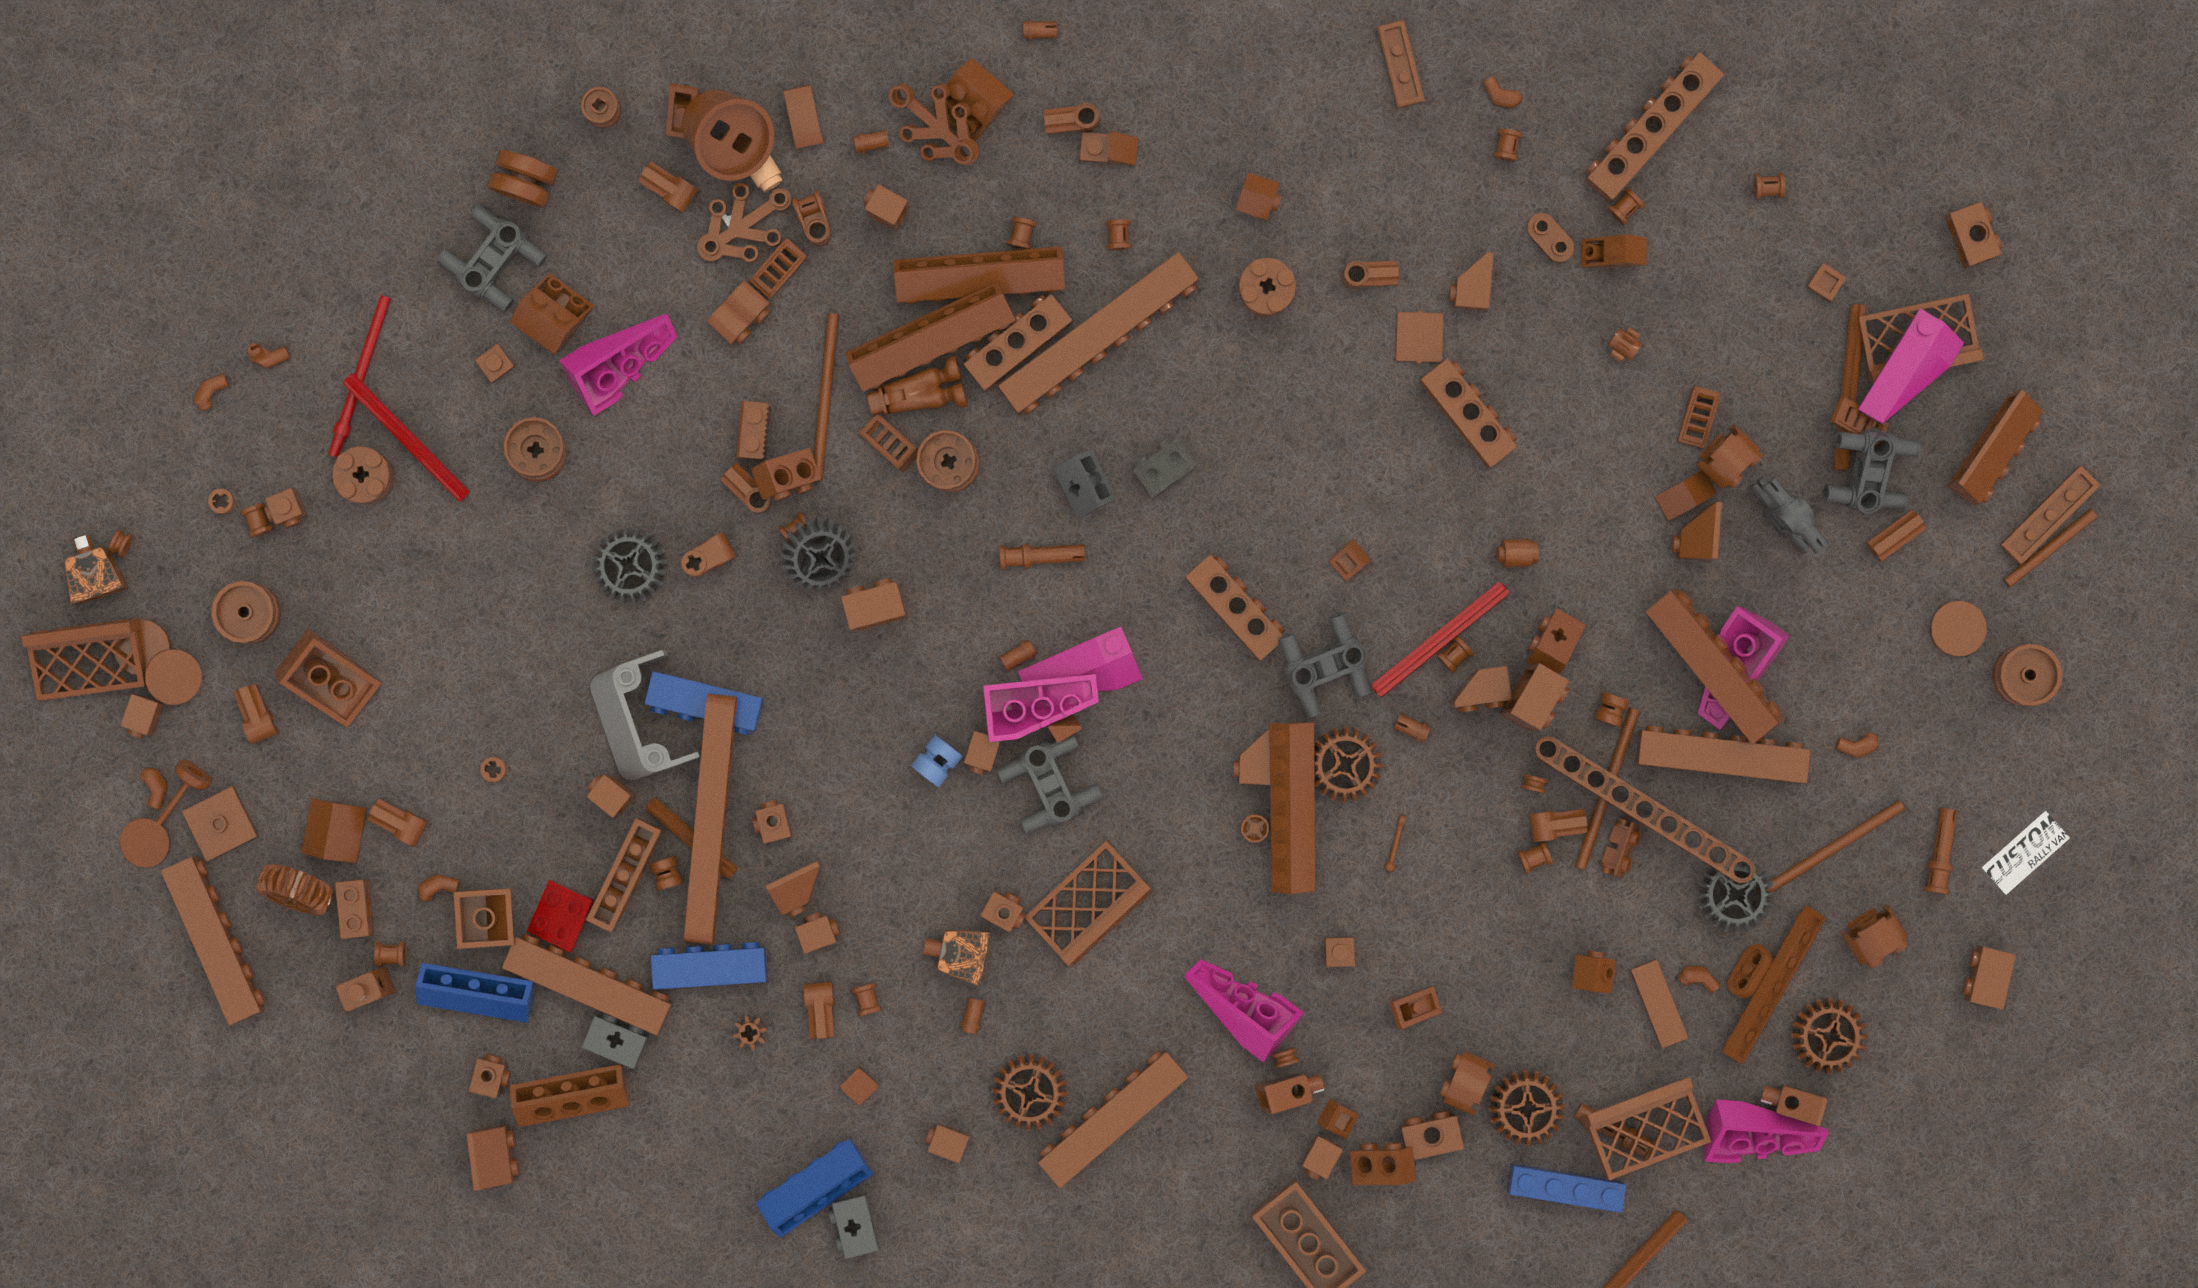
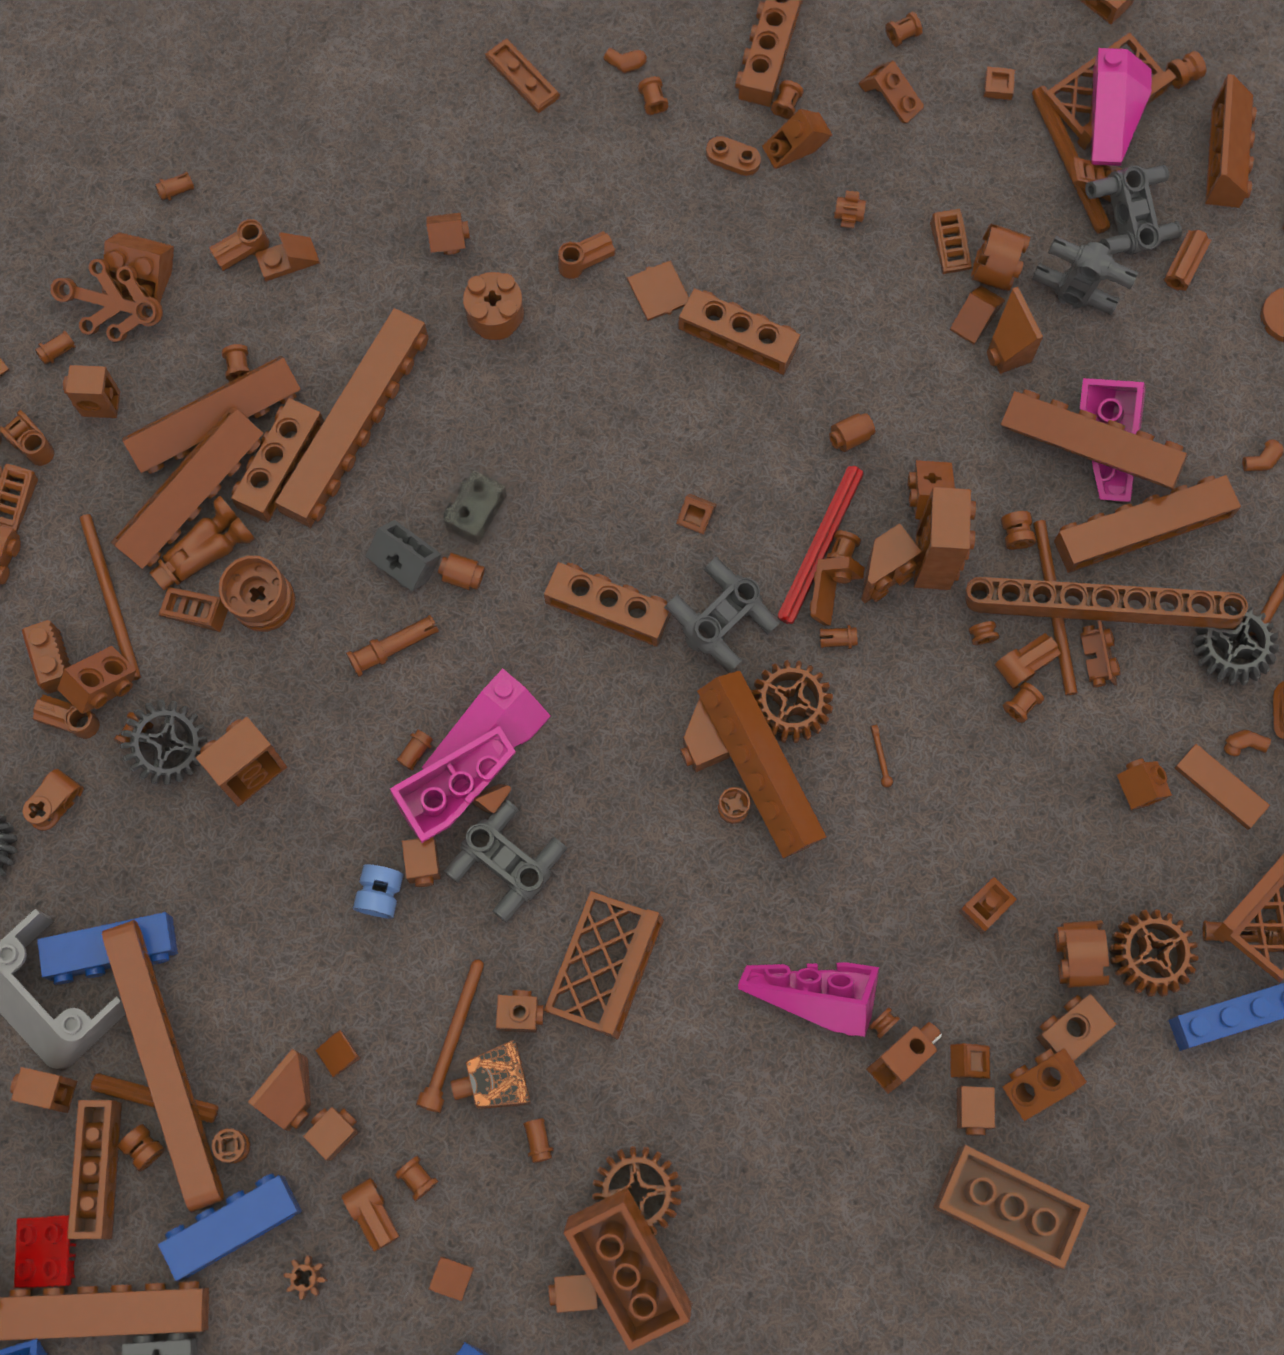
camera: 25 degrees left, 15 degrees down
dark orange brick [752,800,793,844] -> none
dark orange brick [1038,1050,1189,1188] -> none
dark orange bush [1106,219,1132,250] -> none
dark orange brick [1324,936,1355,967] -> none
dark orange slope [1449,252,1494,311] -> none
none -> dark orange wheel [212,1129,251,1164]
none -> dark orange slope [315,1030,361,1078]
none -> dark orange piece [416,959,484,1113]
none -> dark orange brick [438,553,485,590]
none -> dark orange brick [563,1188,692,1351]
none -> dark orange bracket [810,556,865,626]
none -> dark orange bracket [858,60,924,123]
none -> dark orange wheel [1166,51,1206,89]

